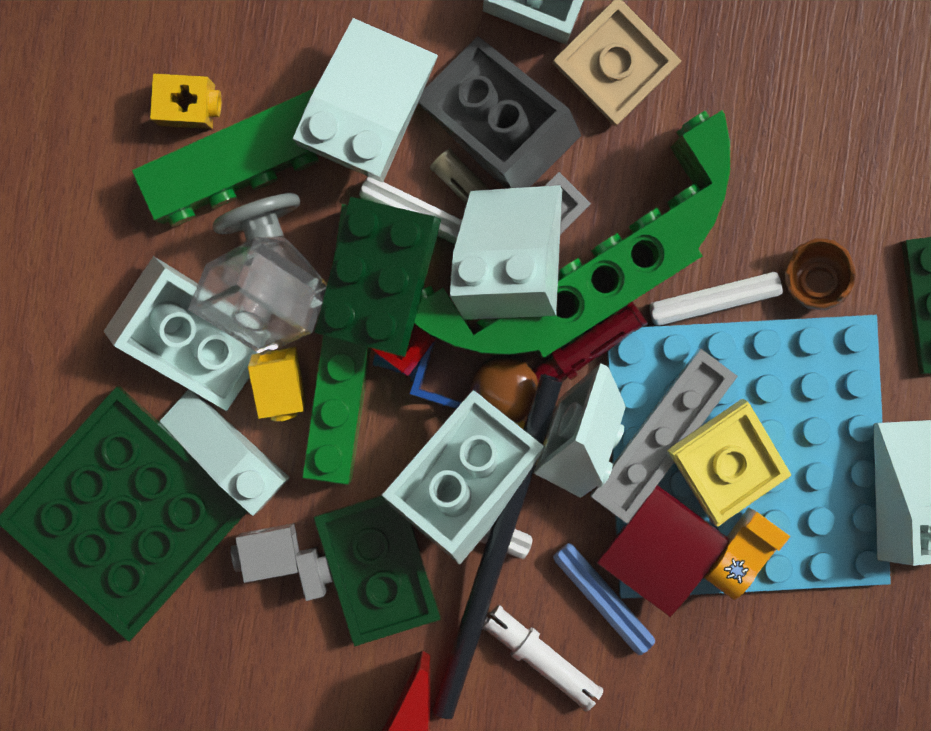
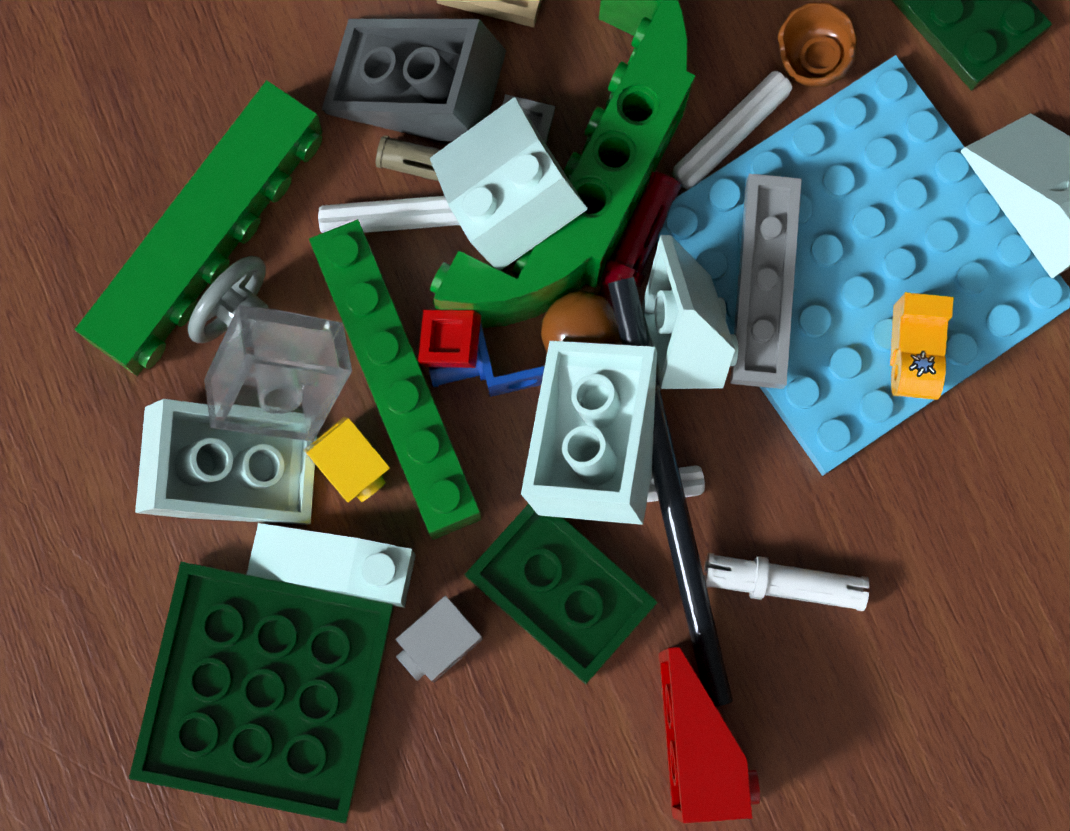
camera: 40 degrees left, 10 degrees down
yellow brick [150,74,222,129] -> none
light aqua slope [293,18,438,183] -> none
light grey plate [295,547,333,601] -> none
dark green plate [315,197,441,357] -> none
medium blue axle [553,543,655,655] -> none
dark red slope [597,485,729,617] -> none
light yellow tile [667,399,791,527] -> none

